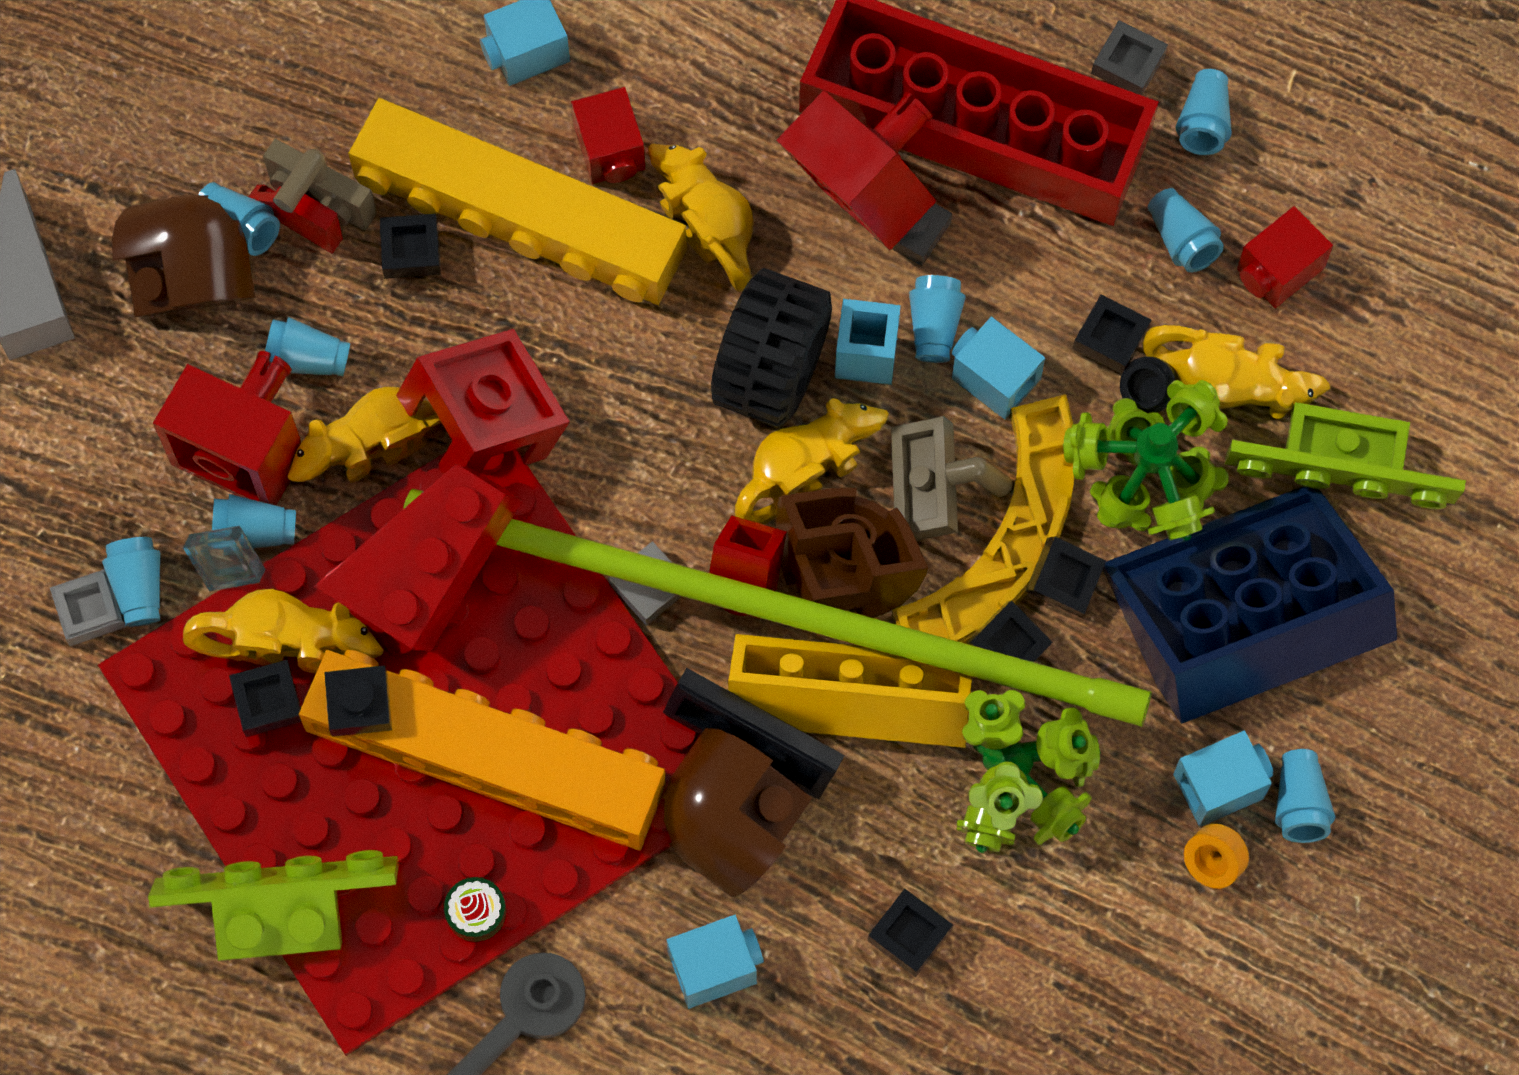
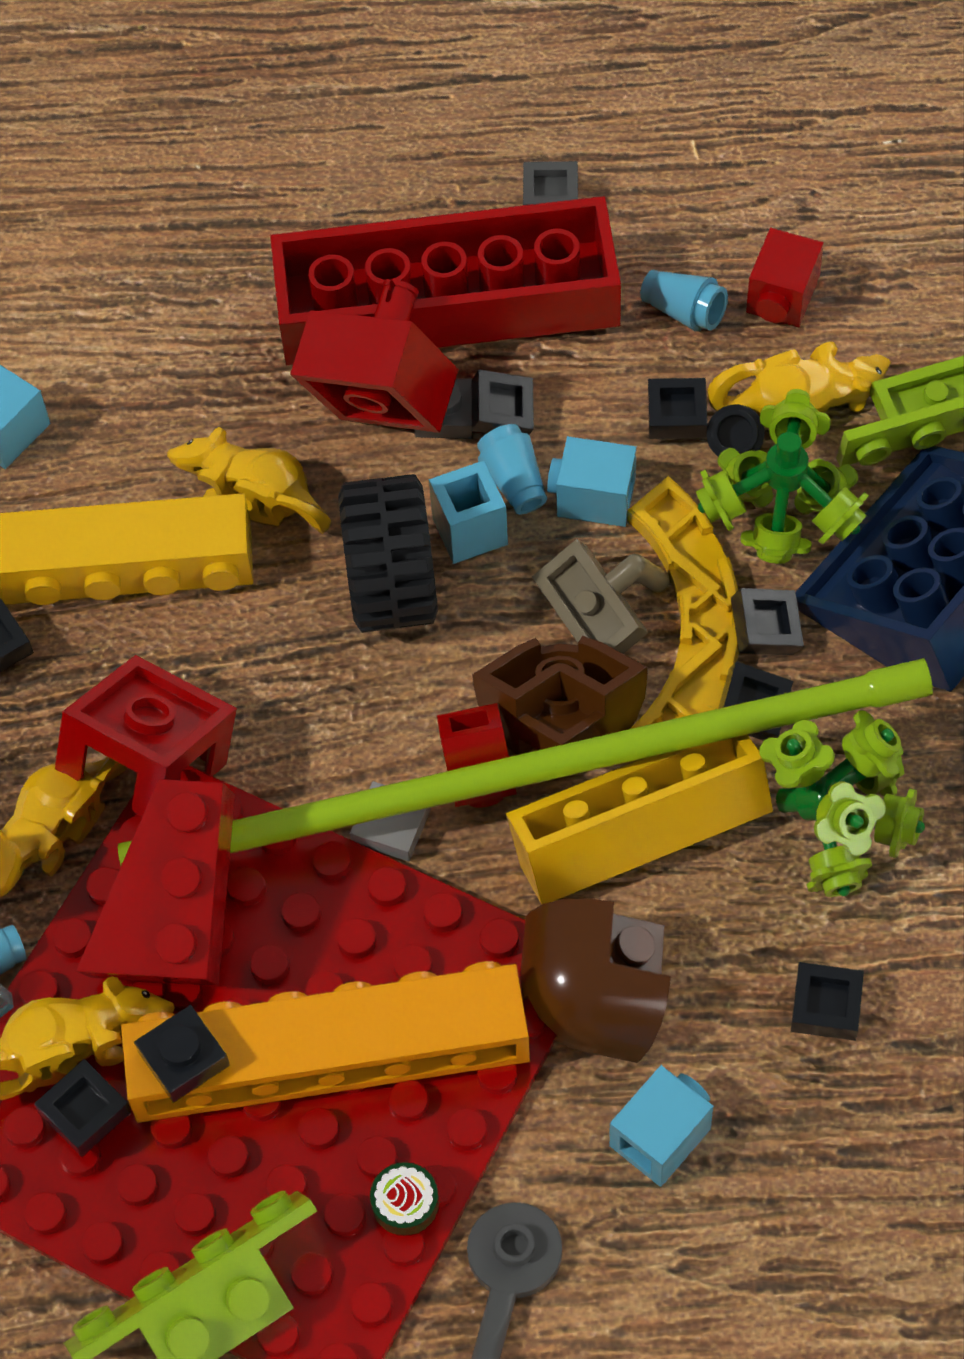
camera: 25 degrees left, 10 degrees down
red brick [571,87,646,184] -> none
black tile [663,668,845,799] -> none
yellow animal [735,398,889,525] -> none
medium azure cone [1176,69,1232,155] -> none
none -> black plate [471,370,534,435]

